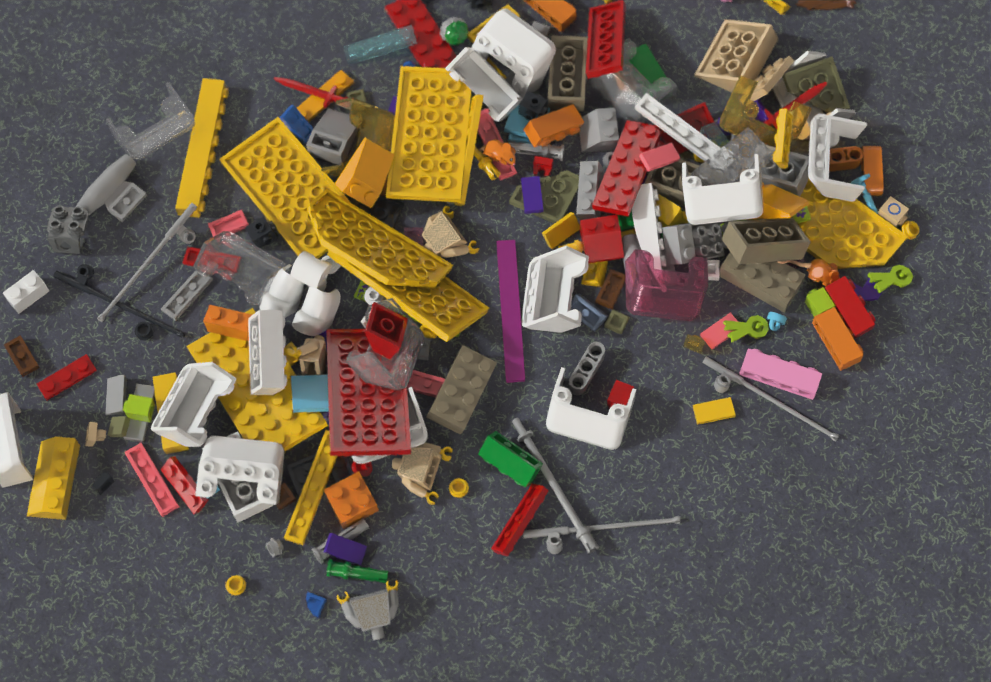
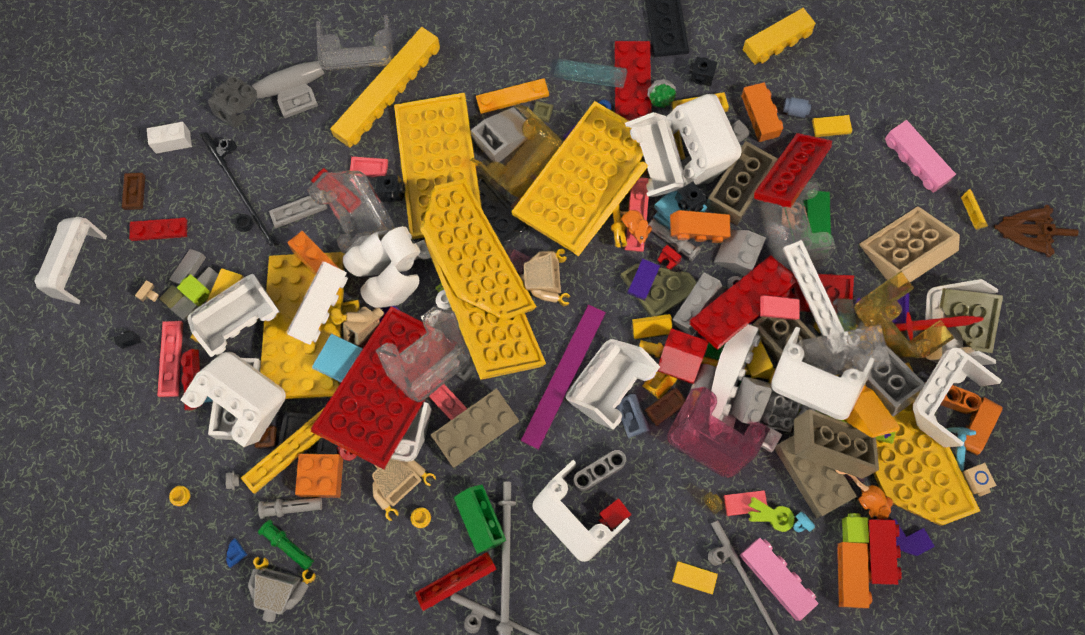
camera: 30 degrees right, 5 degrees up
yellow slope [27,437,80,520] -> none
light grey piece [97,203,197,322] -> none
red sword [274,77,351,108] -> none
blue plate [279,105,314,144] -> none
dark purple tile [323,533,367,565] -> none
light orange slope [335,137,394,208] -> none
red slope [365,302,408,359] -> none
olive tile [604,310,630,335] -> none
tan plate [741,56,794,106] -> none
yellow plate [773,109,793,169] -> none
lime piece [867,265,913,293] -> none
yellow plate [902,221,920,240] -> none

